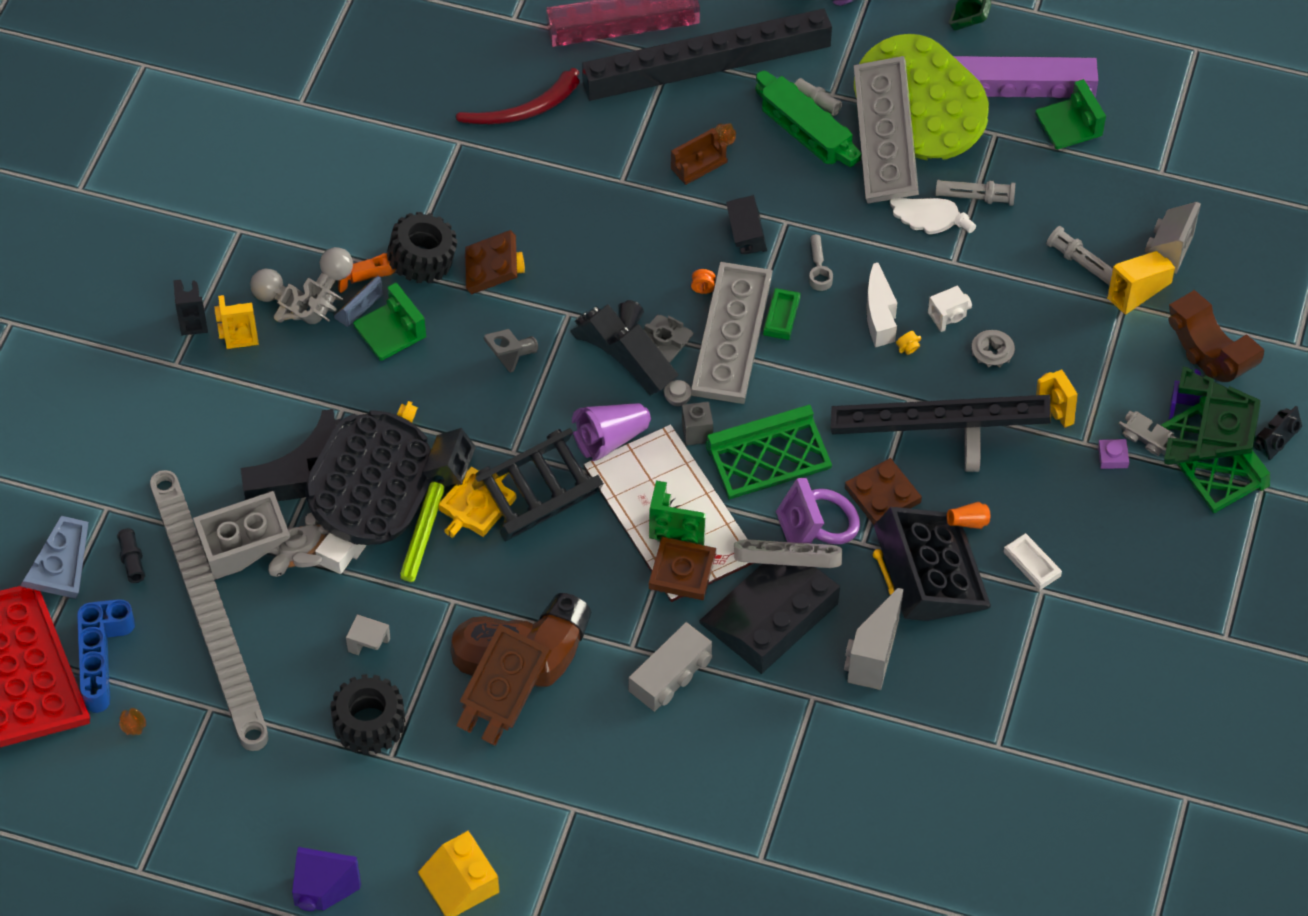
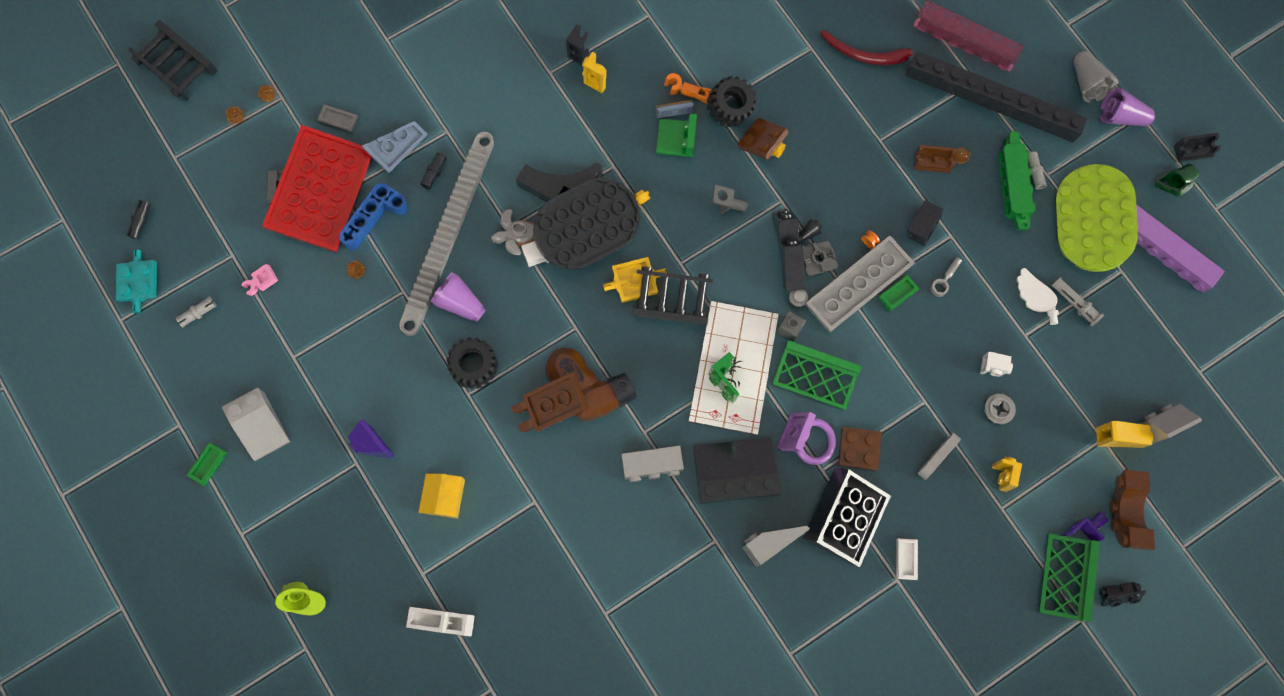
camera: 35 degrees right, 20 degrees up
light grey slope [193,491,291,580] -> none
light grey piece [250,247,353,324] -> none
light grey panel [346,614,390,655] -> none
lime axle [400,482,444,582] -> none
black hinge [423,428,476,487] -> none
medium lavender cone [572,403,651,461] -> none
reddish brown plate [649,537,717,600] -> none
light grey beam [734,540,842,568] -> none
black plate [830,395,1051,435] -> none
light grey plate [854,56,919,203] -> none
white slope [867,263,897,347] -> none
yellow hinge [873,549,895,595] -> none
yellow plate [896,331,921,355] -> none
orange cone [947,502,990,529] -> none
green bracket [1035,79,1106,150] -> none
light grey pin [1046,226,1113,286] -> none
medium lavender plate [1098,439,1129,469] -> none
light grey hinge [1119,411,1176,456] -> none
dark green wing [1164,366,1261,465] -> none
none -> bright pink plate [242,264,278,296]
none -> medium lavender cone [431,272,486,322]

